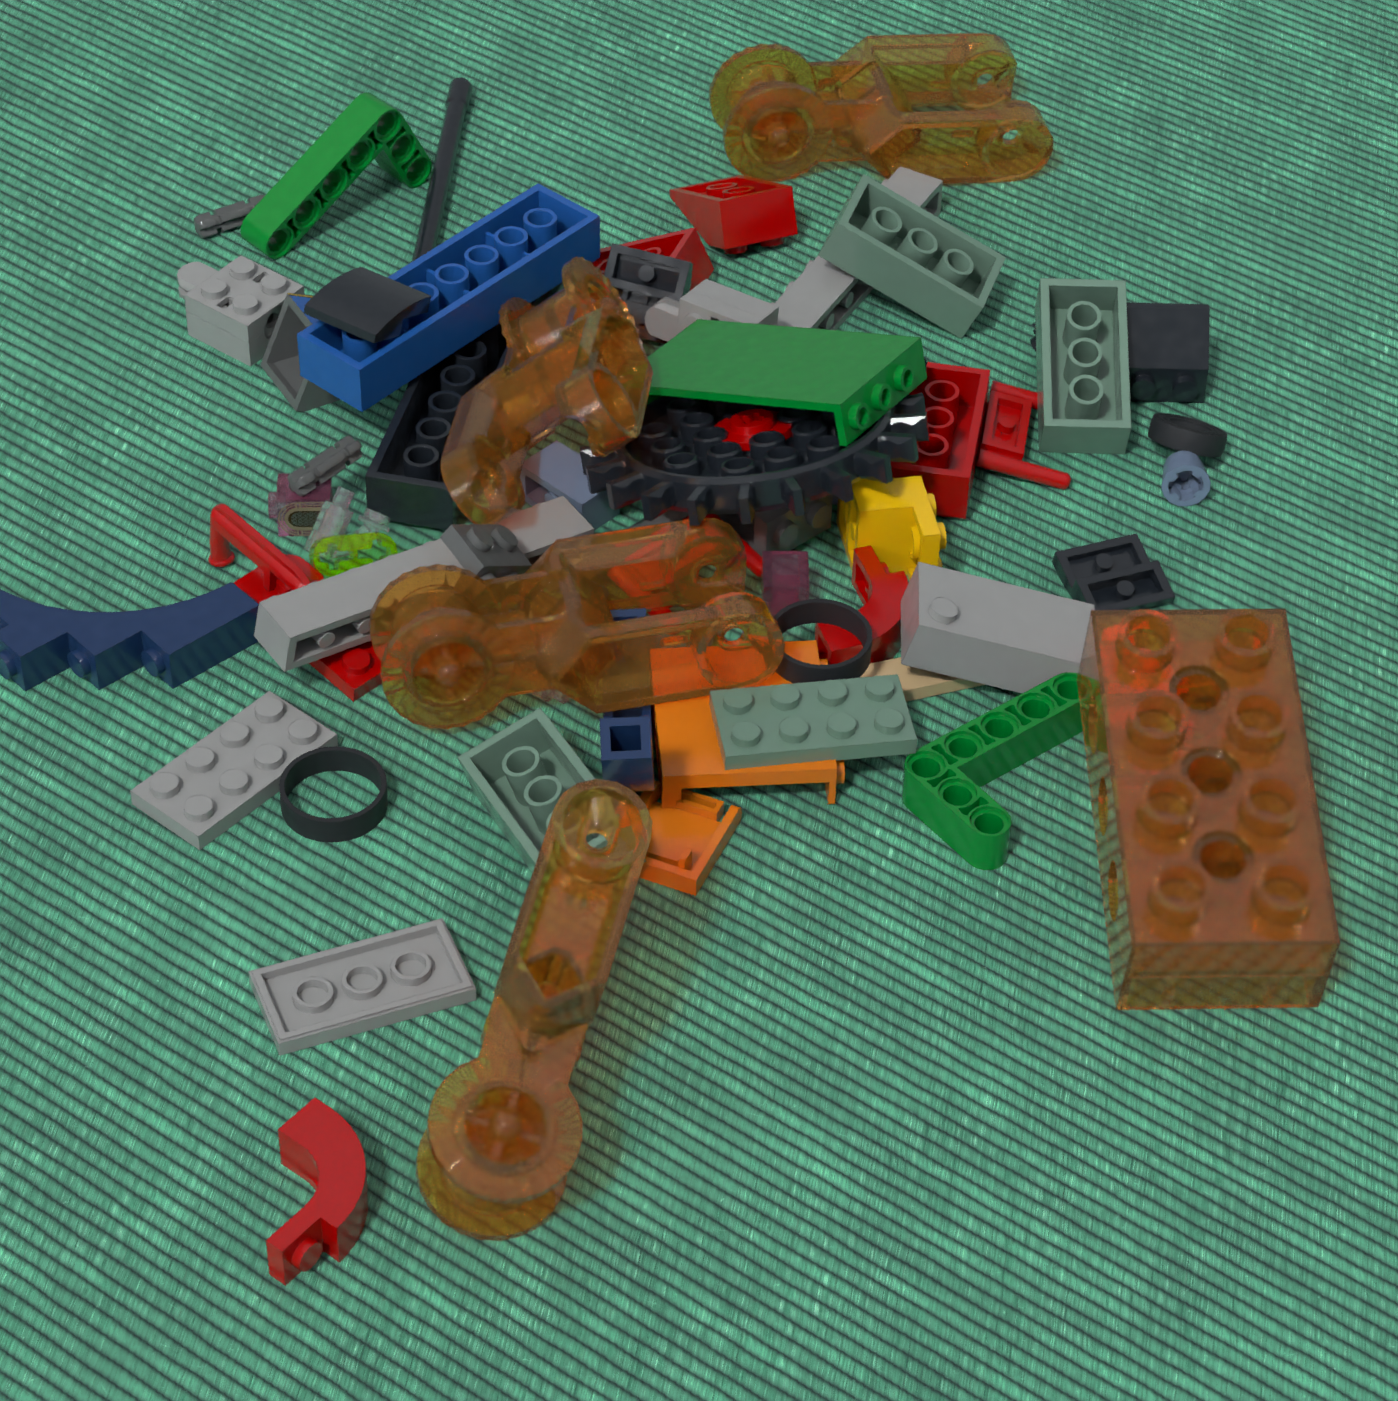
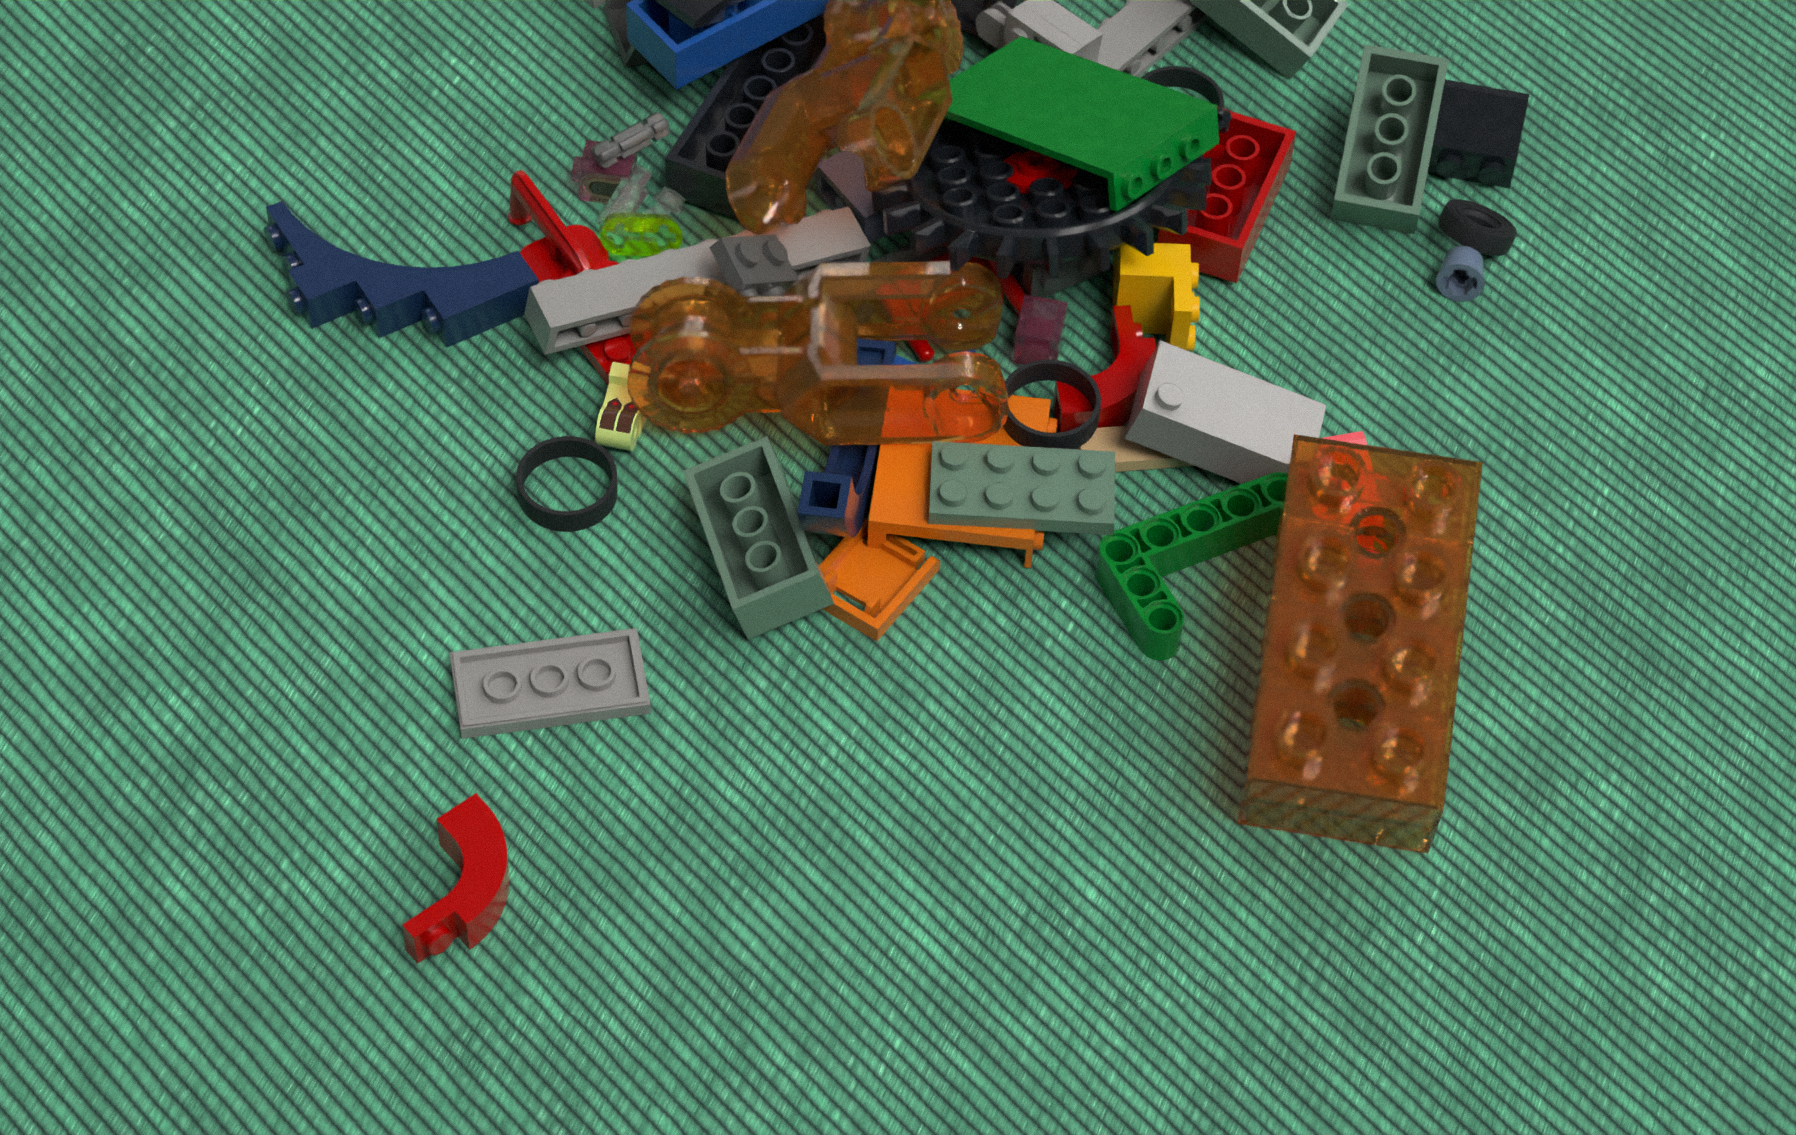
camera: 10 degrees right, 10 degrees up
light grey plate [130,691,338,850] -> none
clear orange arm [416,779,652,1241] -> none
red plate [976,380,1071,490] -> none
black slope [1052,533,1175,620] -> none
none -> yellowish green leg [595,362,653,451]

